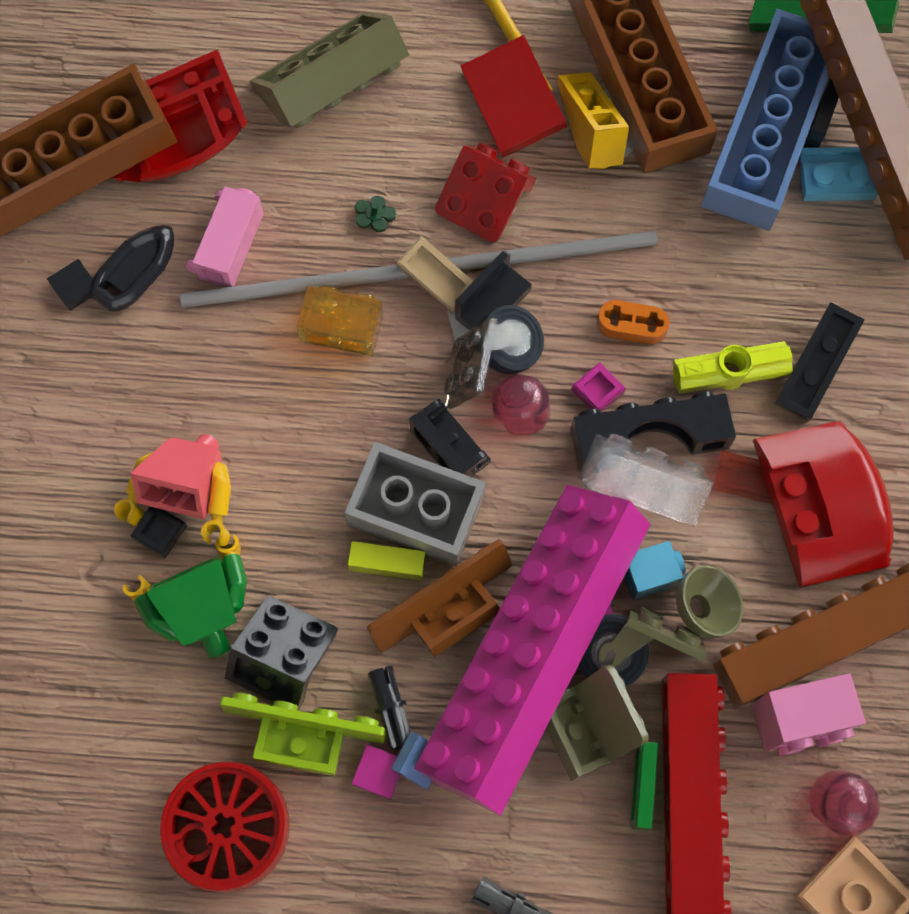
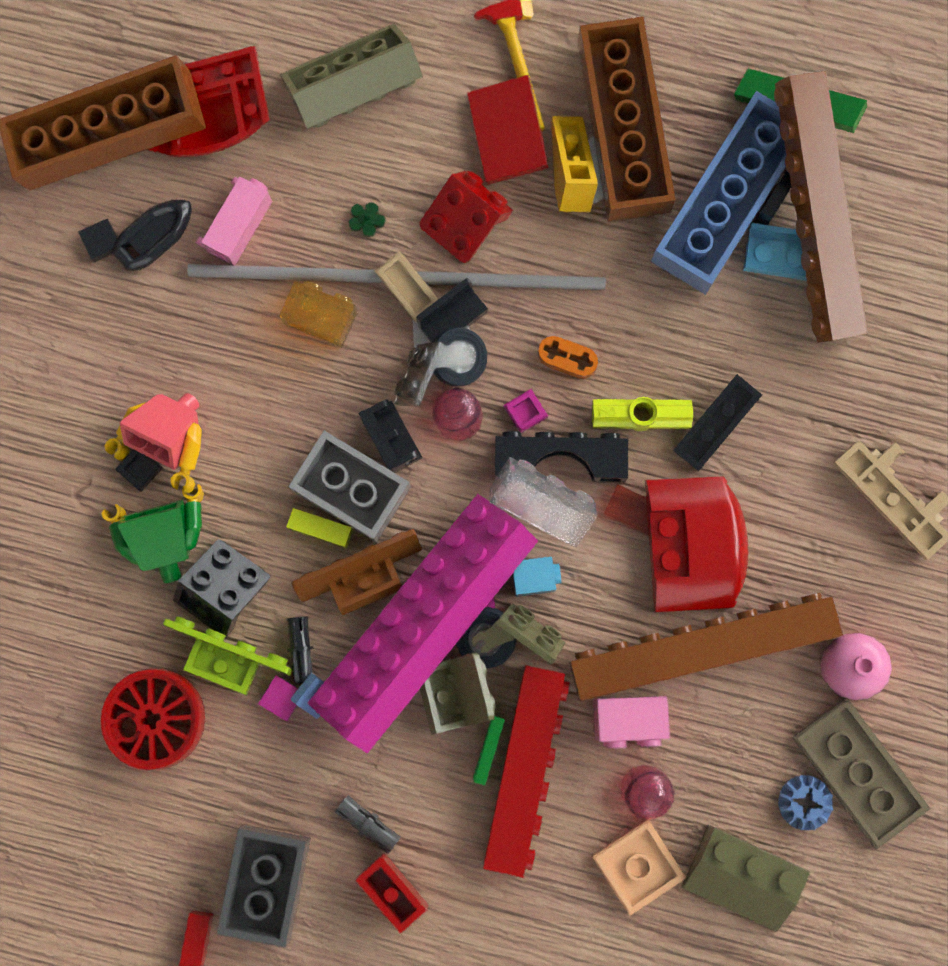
camera: 15 degrees right, 10 degrees up
olive piece [676,565,743,639] -> none

